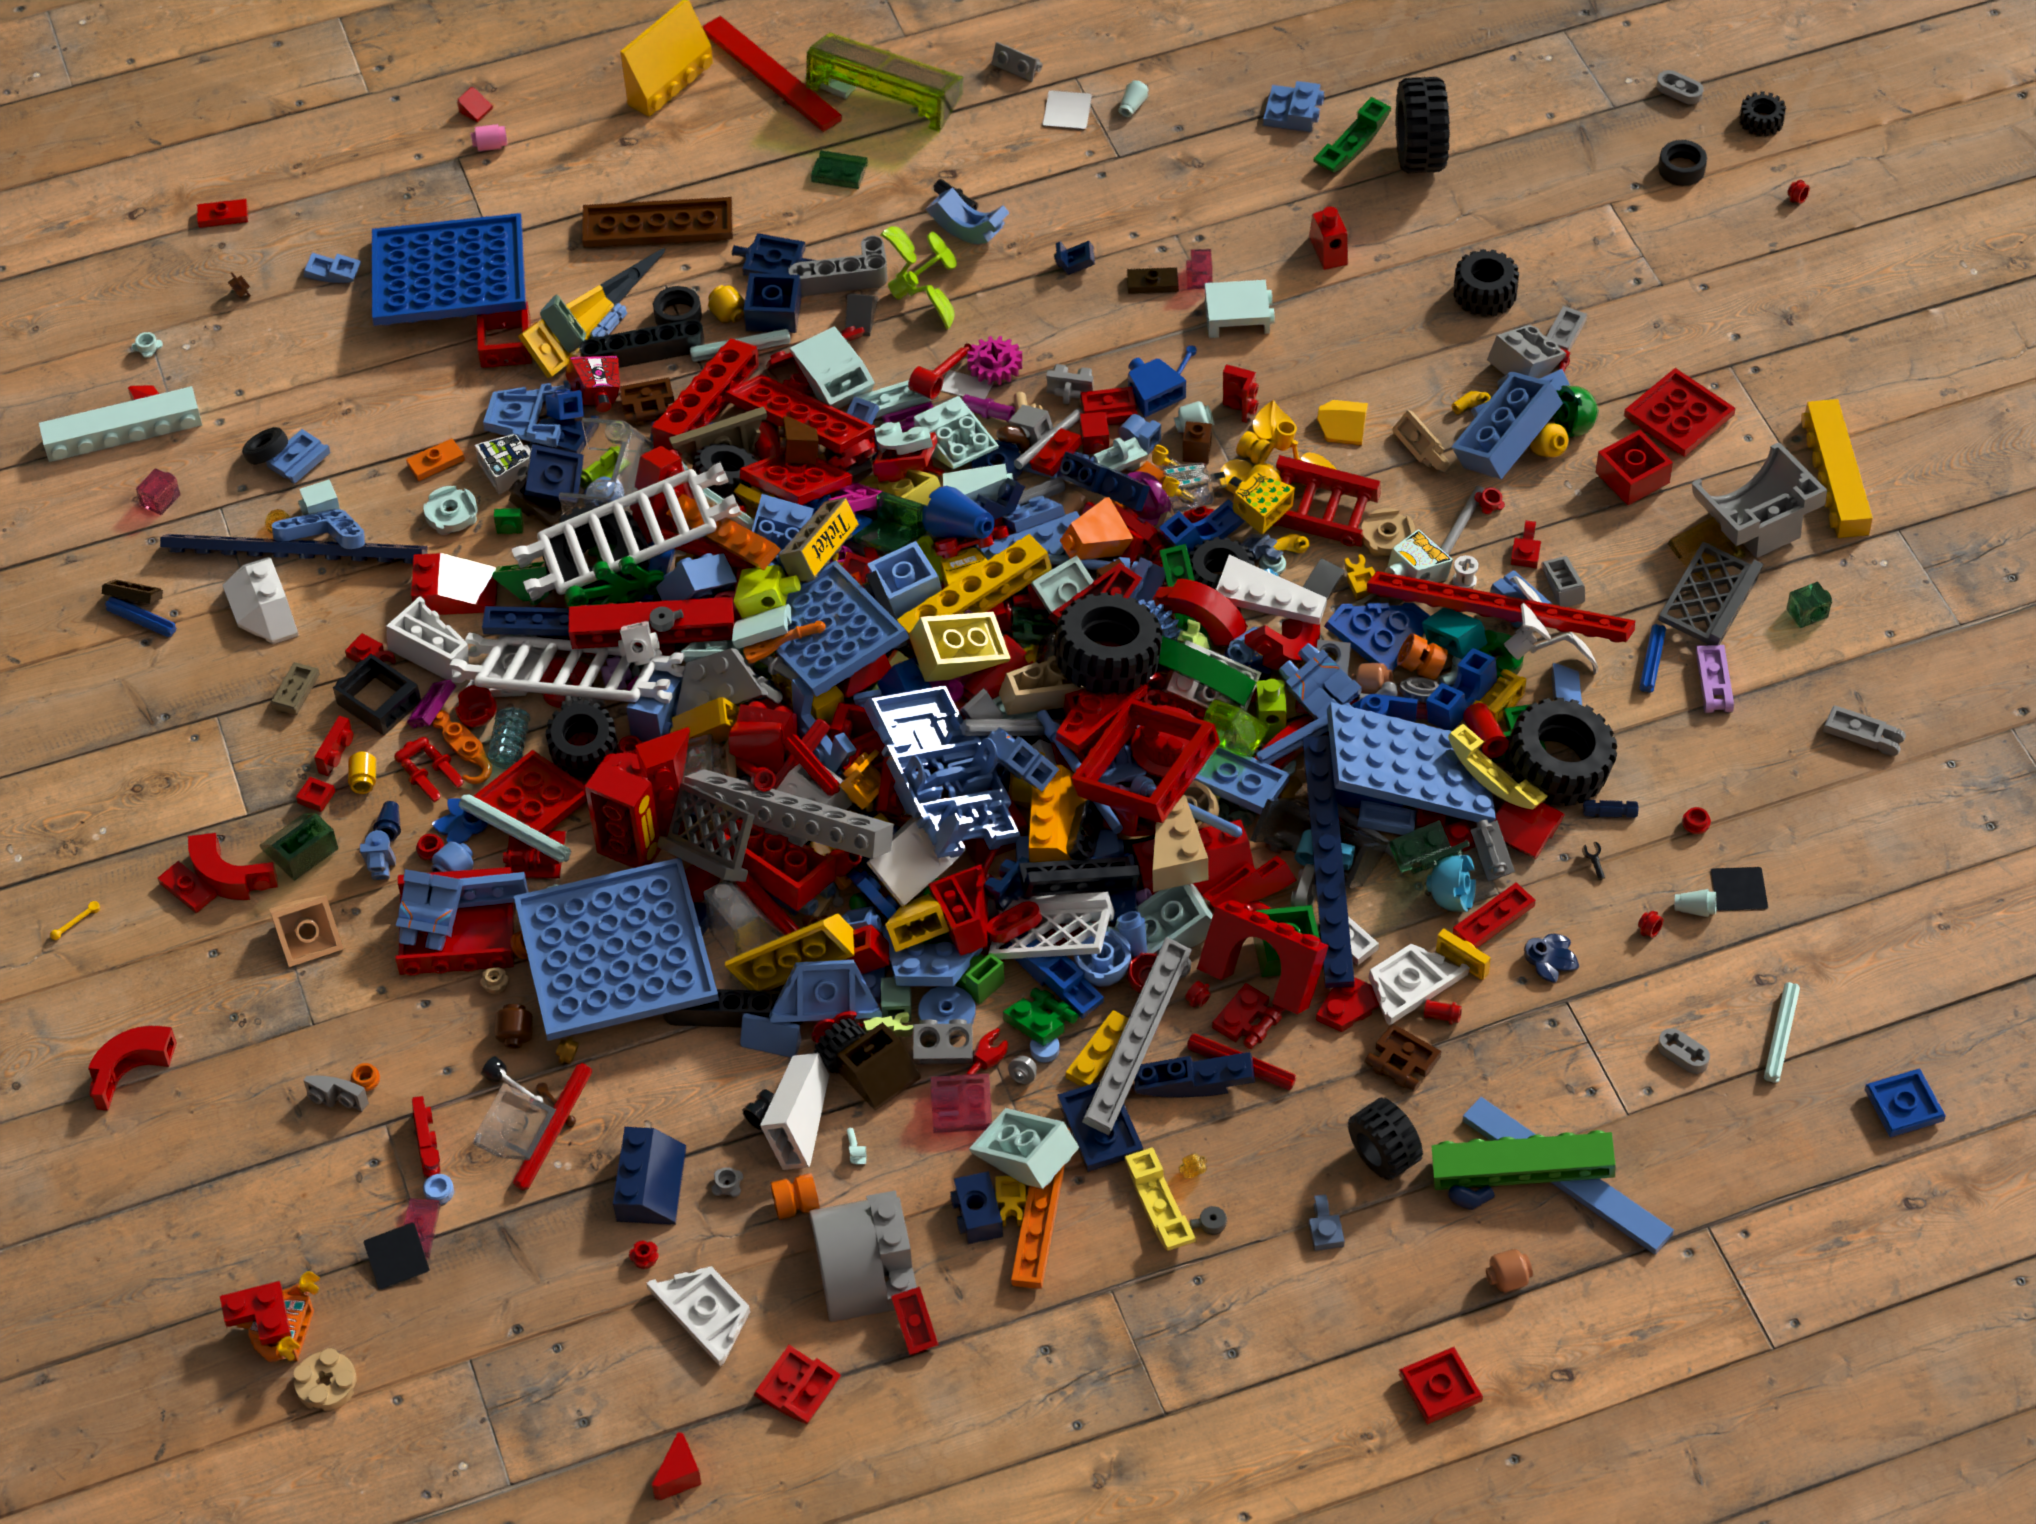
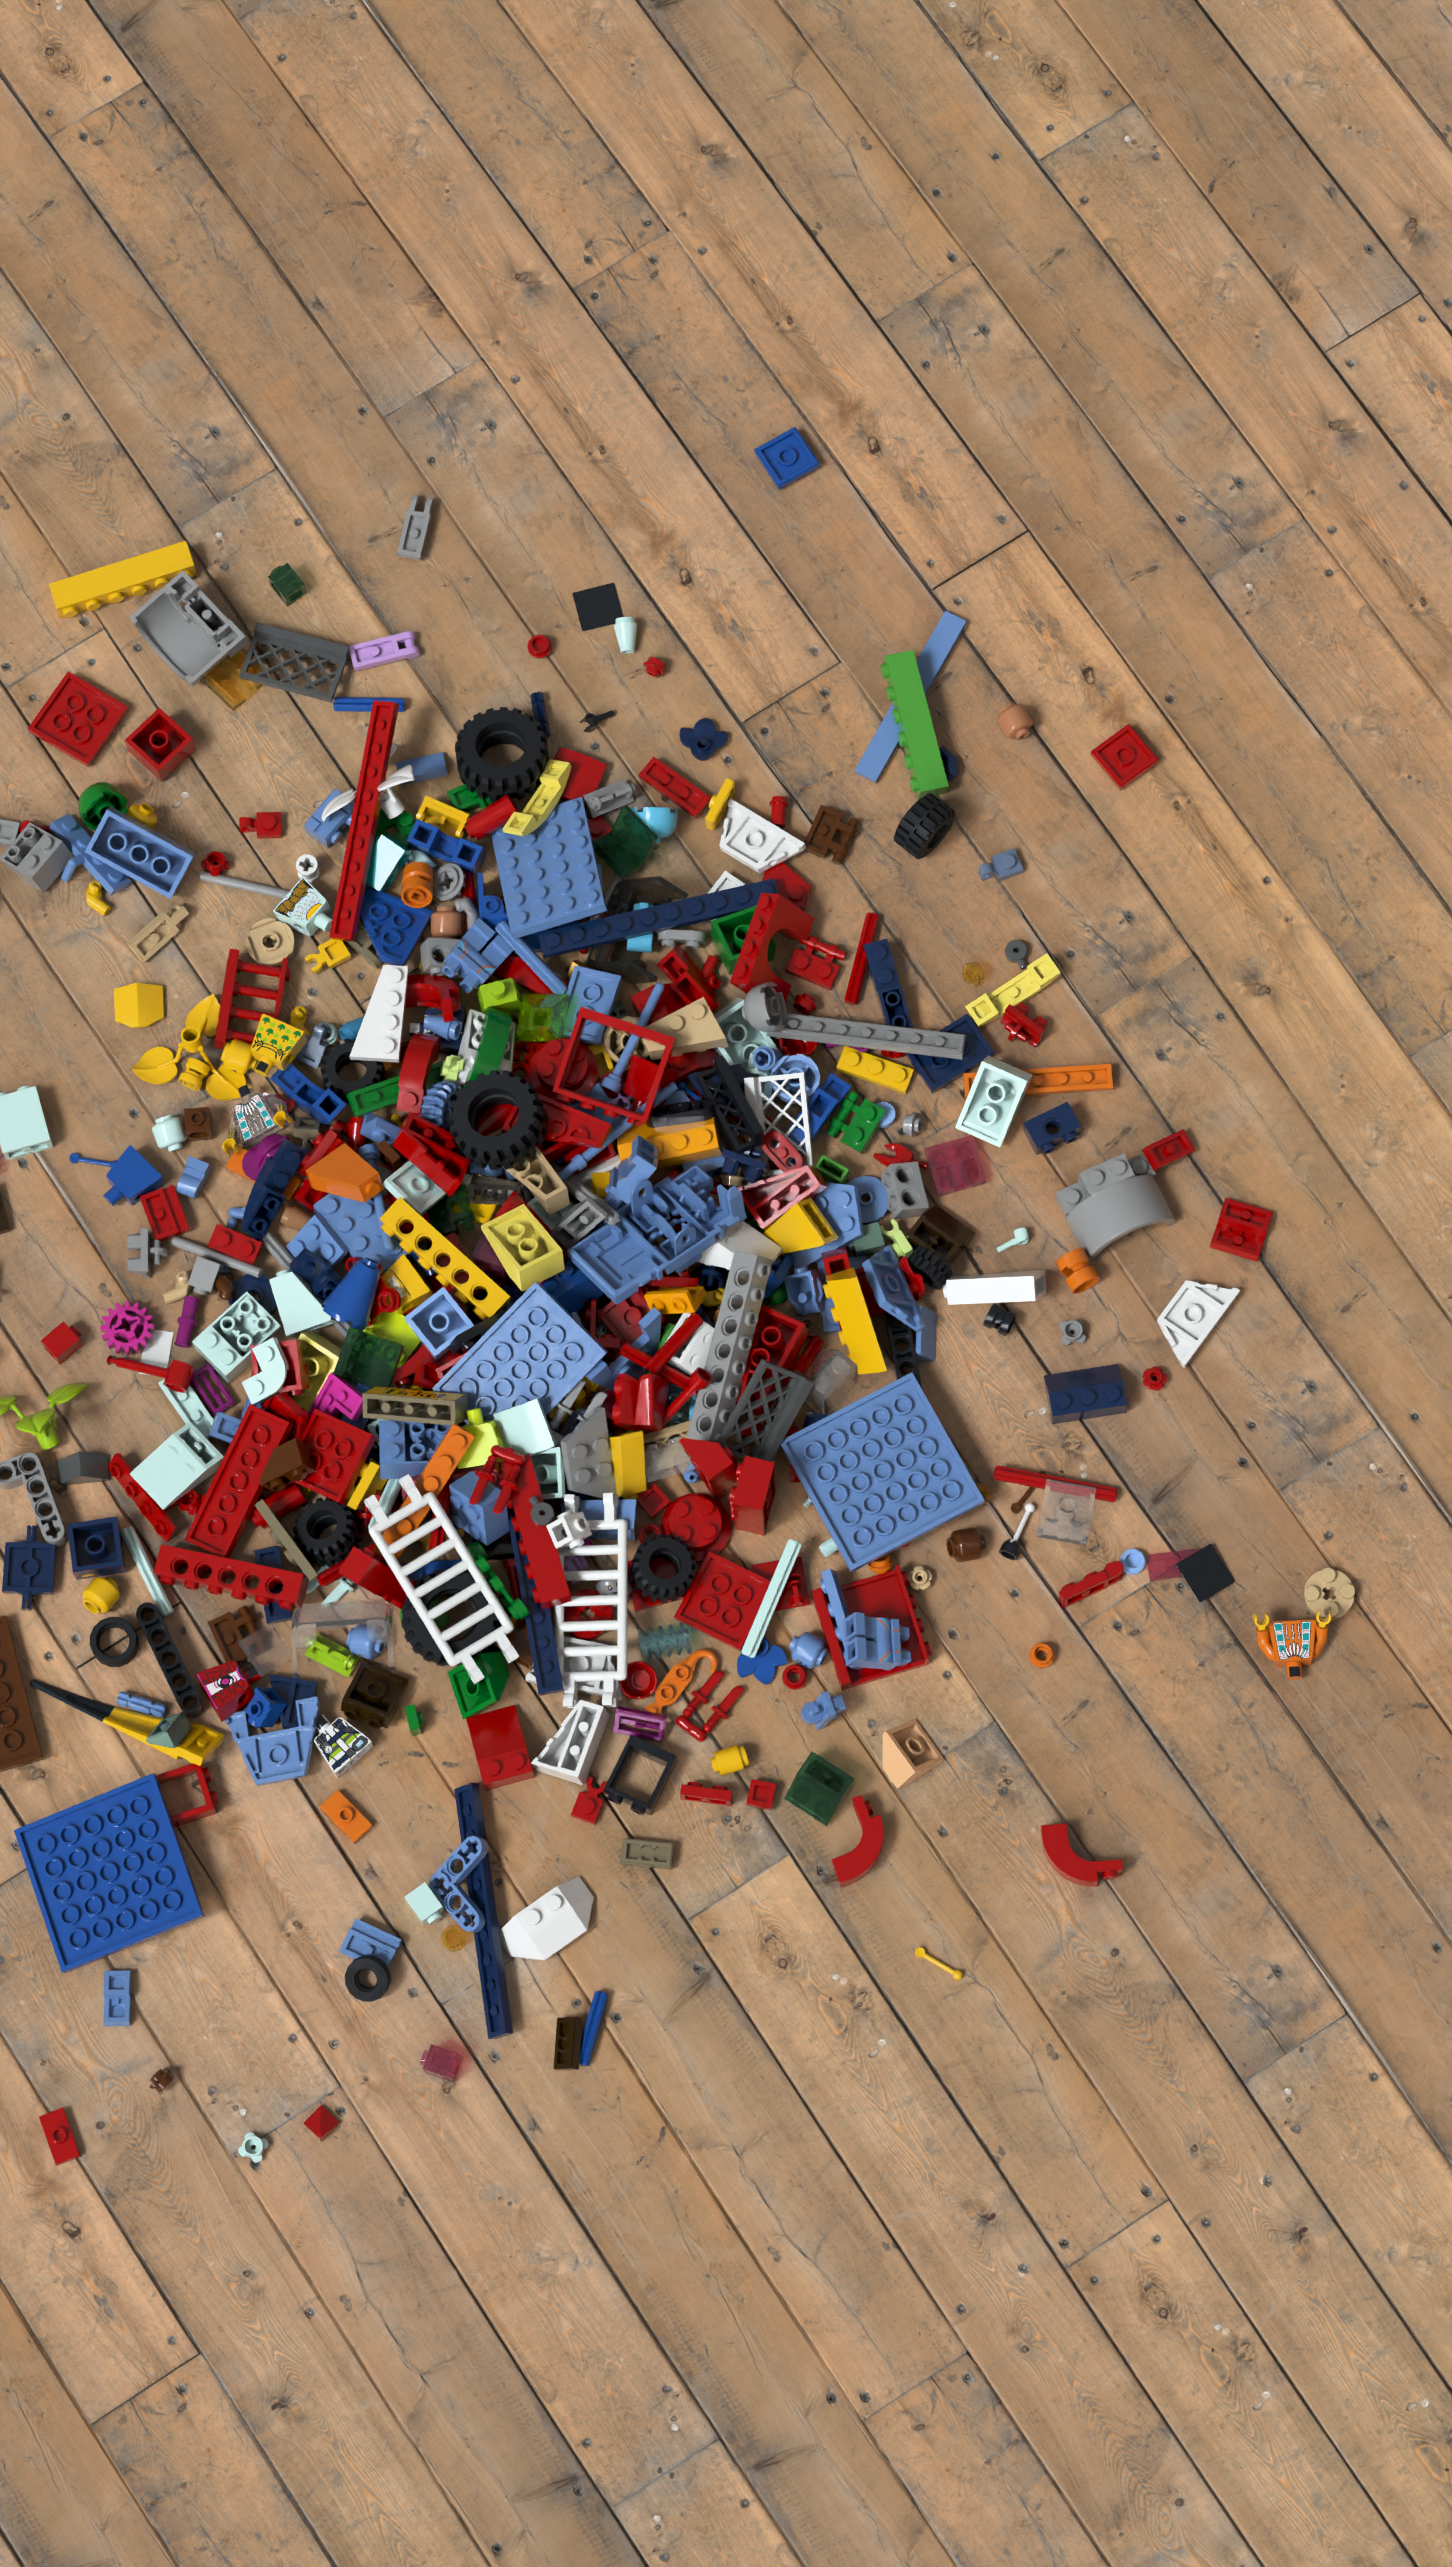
camera: 100 degrees left, 20 degrees up
light aqua brick [39,386,202,462] -> none
red plate [157,861,217,913] -> none
red plate [220,1281,292,1346] -> none
light grey slope [303,1075,369,1112] -> none
dark blue cone [373,801,401,842] -> none
light aqua plate [424,486,478,535] -> none
dark blue plate [524,444,584,505] -> none
red slope [652,1432,702,1501] -> none
orange piece [743,621,826,664] -> none
yellow plate [995,1176,1026,1226] -> none
red brick [1080,411,1109,454] -> none
light aqua hips [1094,437,1148,471] -> none
red bracket [1223,364,1259,423] -> none
dark grey slope [1303,558,1345,600] -> none
light grey slope [1541,556,1586,607] -> none
light grey beam [1658,1028,1710,1074] -> none
light aqua axle [1764,982,1800,1083] -> none
none -> red brick [41,1321,82,1365]
none -> clear piece [238,1623,294,1677]
none -> red piece [469,1445,525,1514]
none -> light grey cylinder [742,982,787,1032]
none -> red hips [1000,1002,1048,1048]

